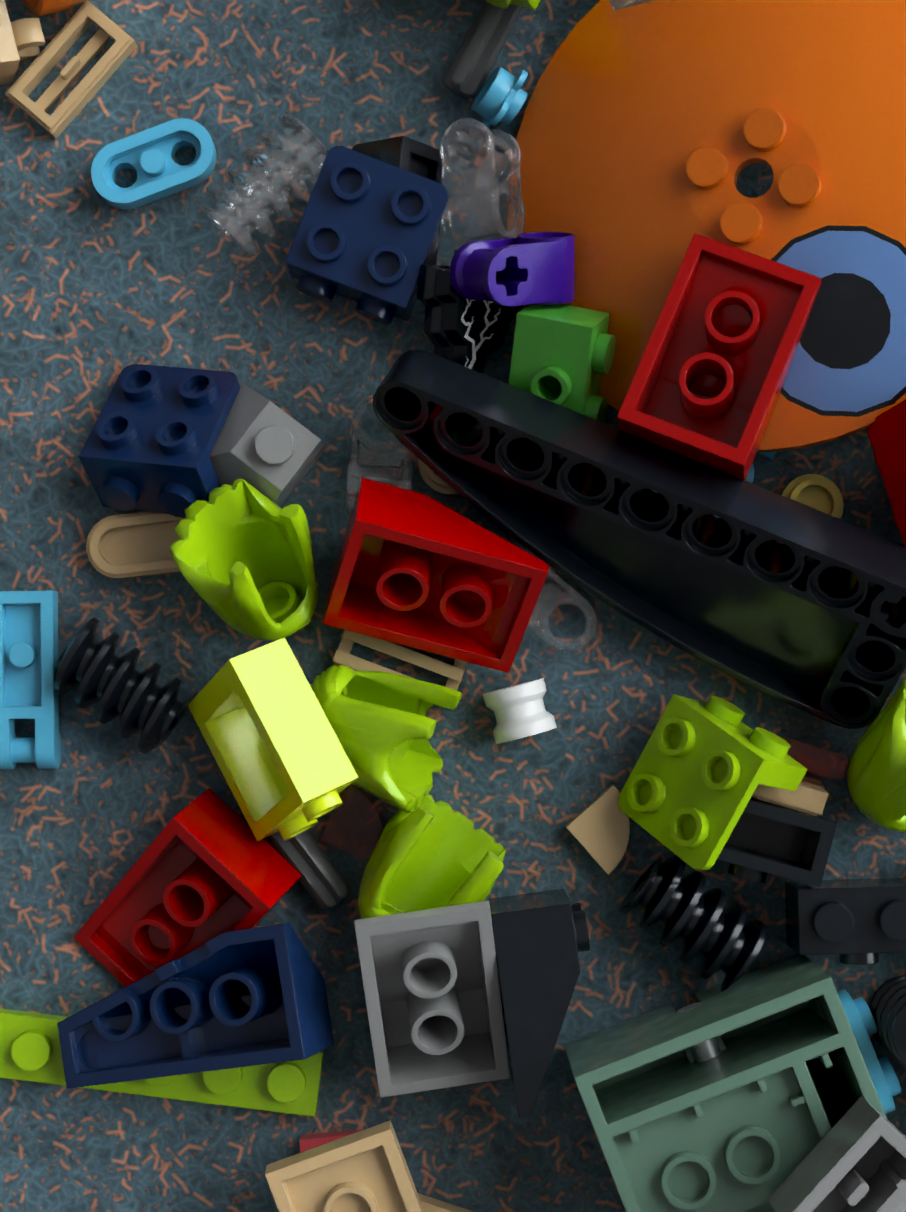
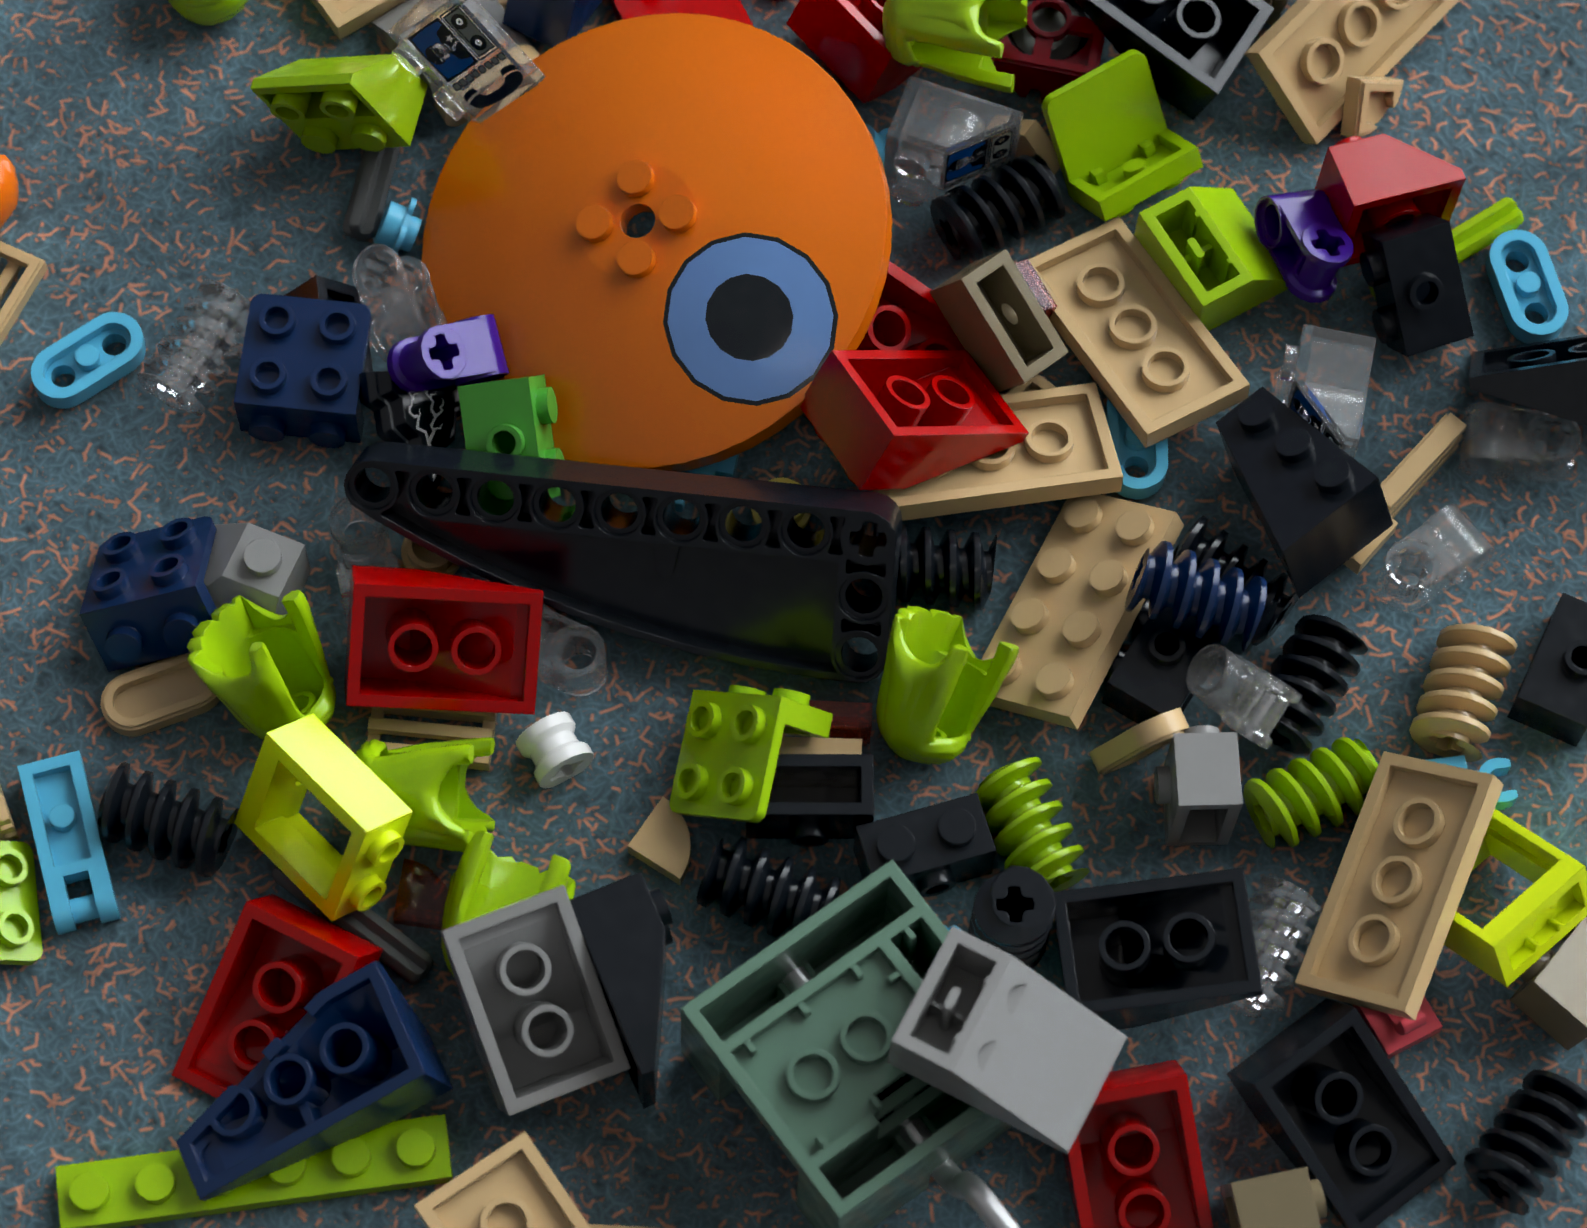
camera: 20 degrees left, 20 degrees down
red slope [617,233,822,480] -> none

